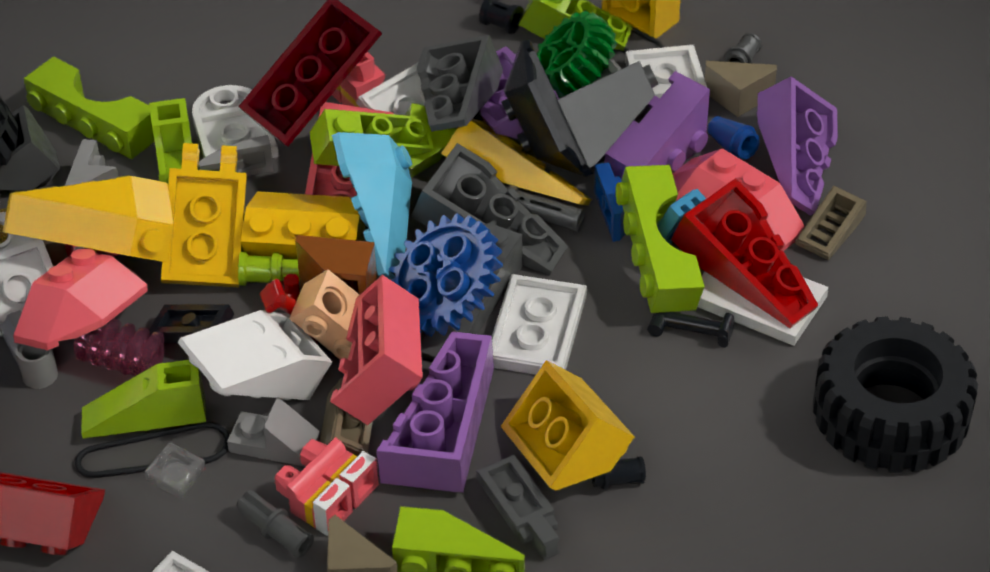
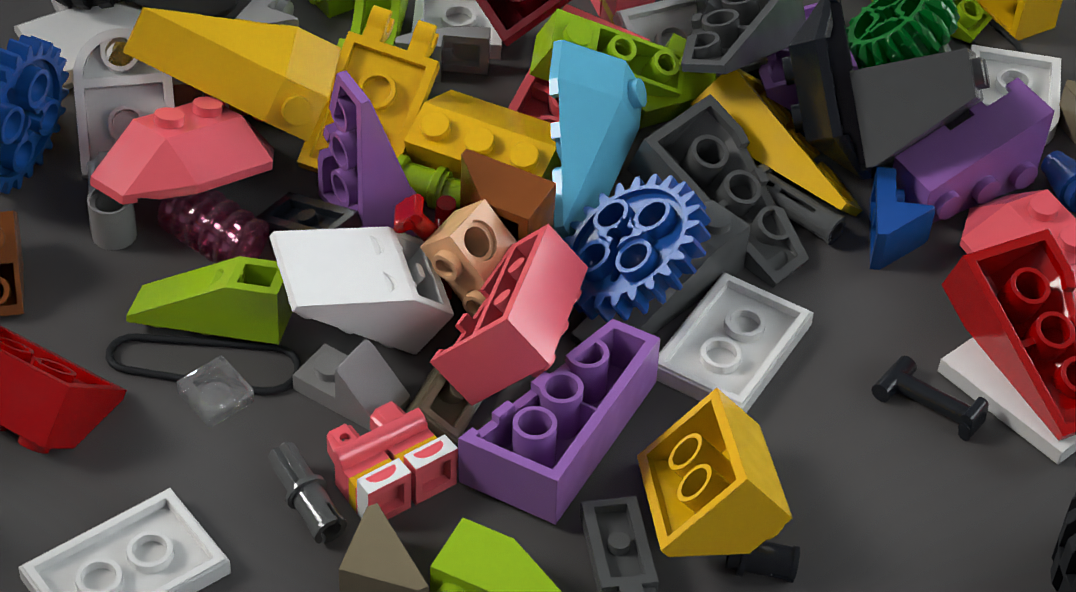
camera: 15 degrees right, 0 degrees up
lime arch [615,165,705,313] -> none
dark azure tile [657,189,706,244] -> none
none -> medium lavender wedge [318,70,416,237]

